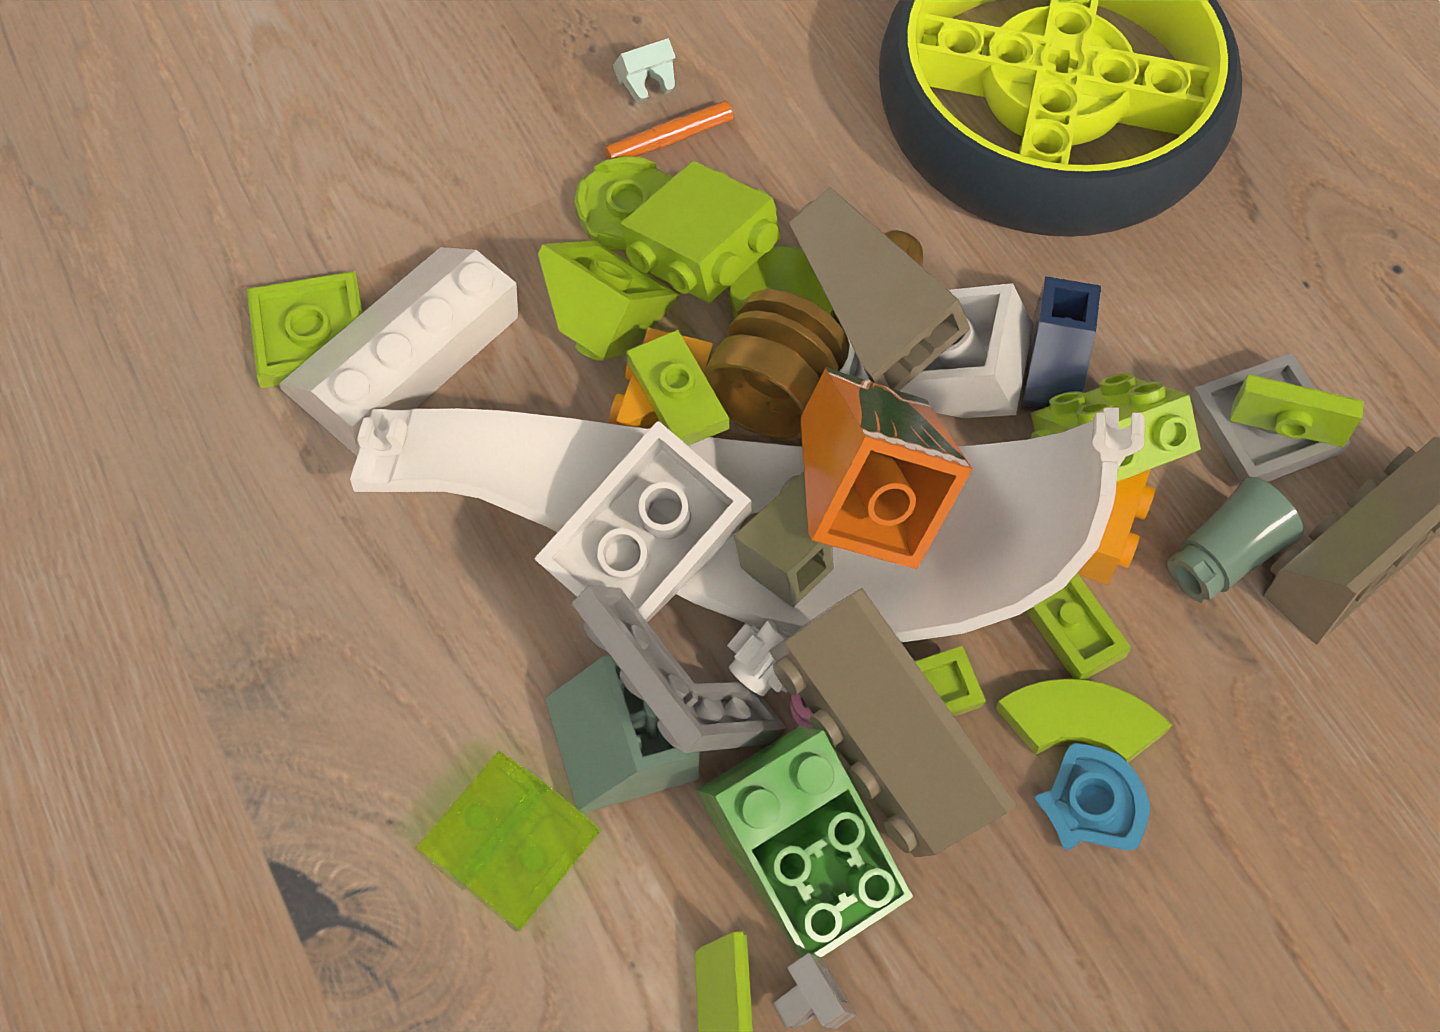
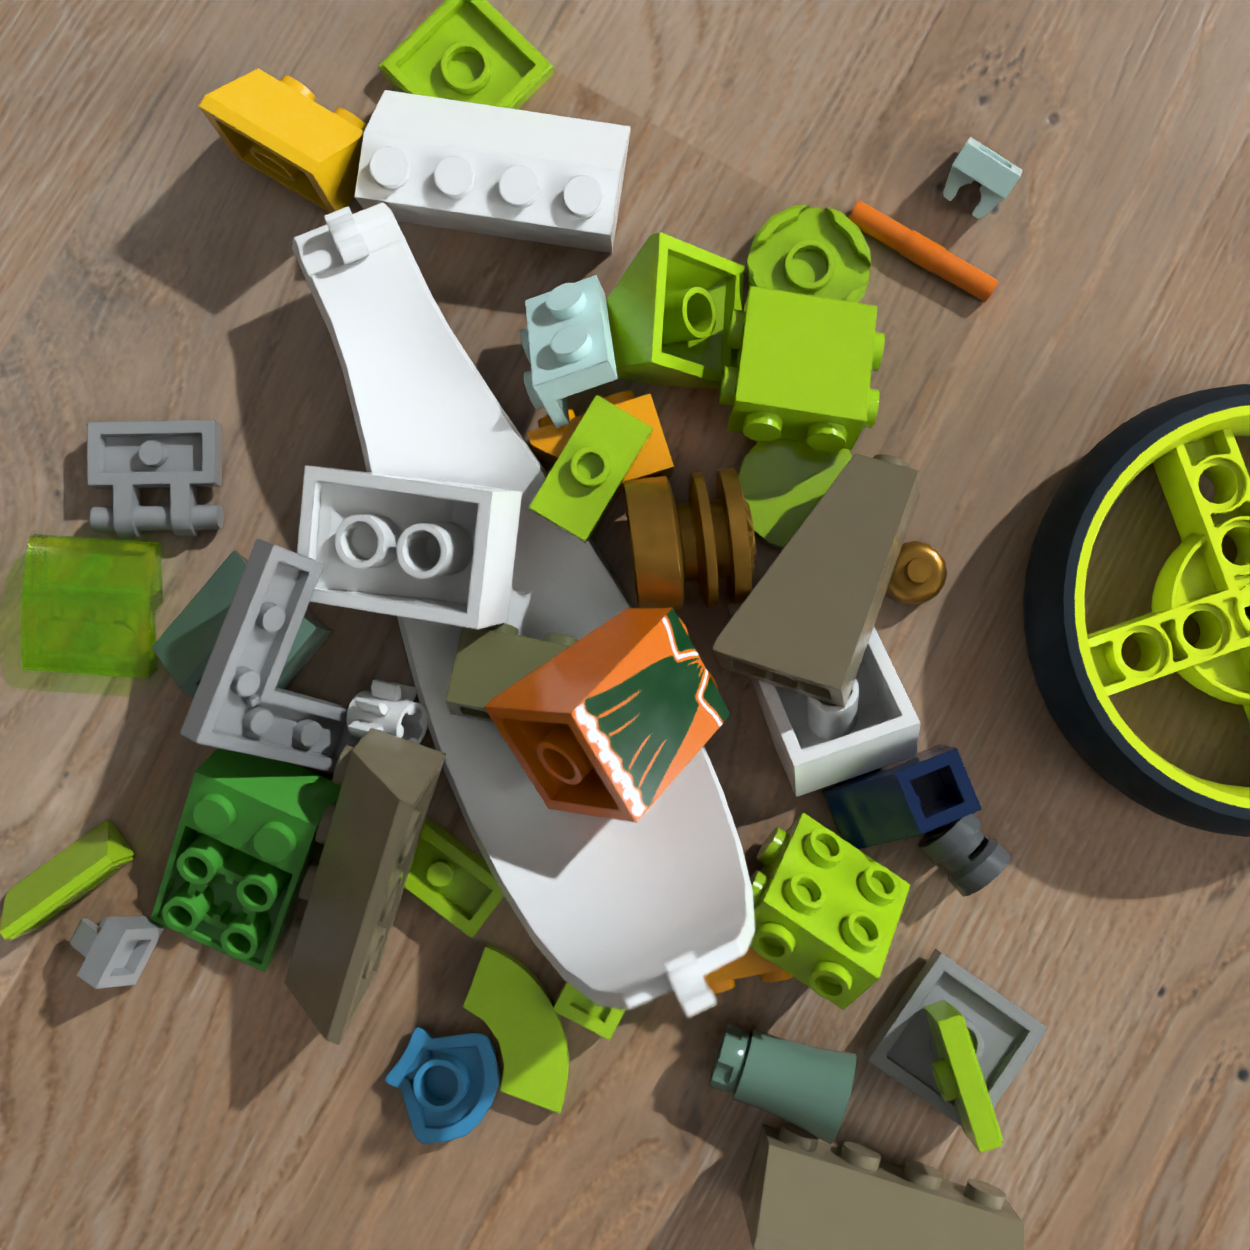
camera: 55 degrees right, 25 degrees up
none -> light grey plate [87,420,224,538]
none -> yellow slope [199,68,367,213]
none -> light aqua bracket [520,275,618,428]
none -> dark grey wheel [918,813,1011,897]

